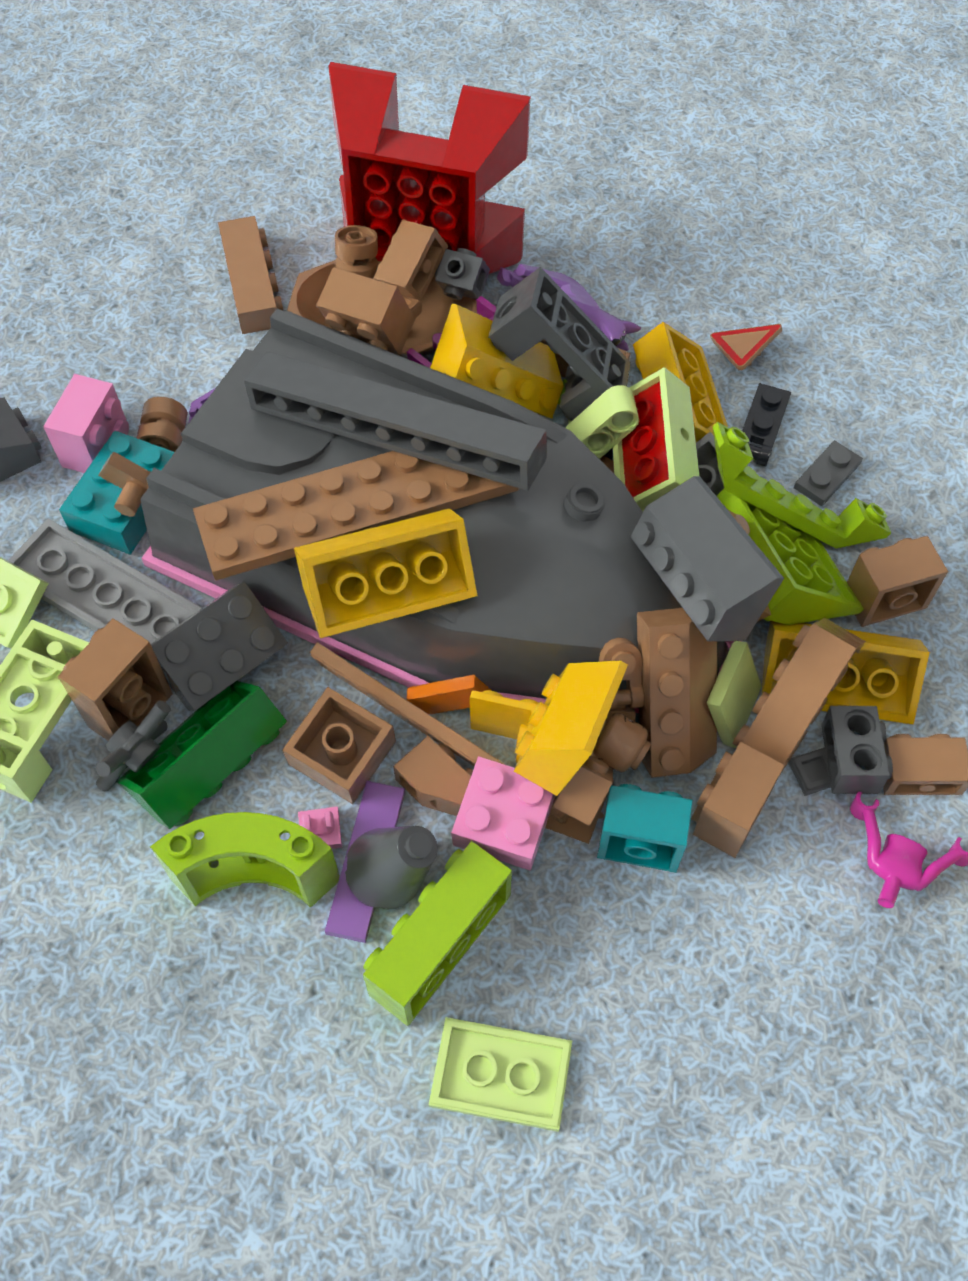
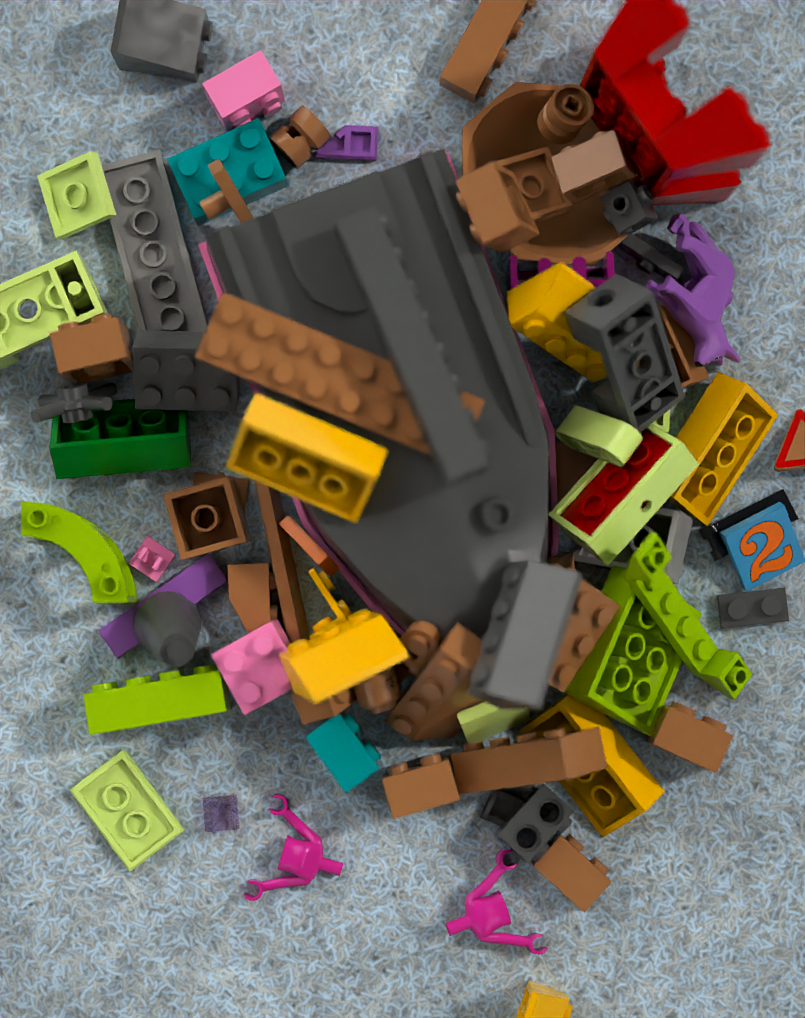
camera: 45 degrees right, 25 degrees up
none -> clear purple tile [203,794,240,832]
none -> dark pink piece [243,794,343,901]
none -> dark azure tile [720,502,805,592]

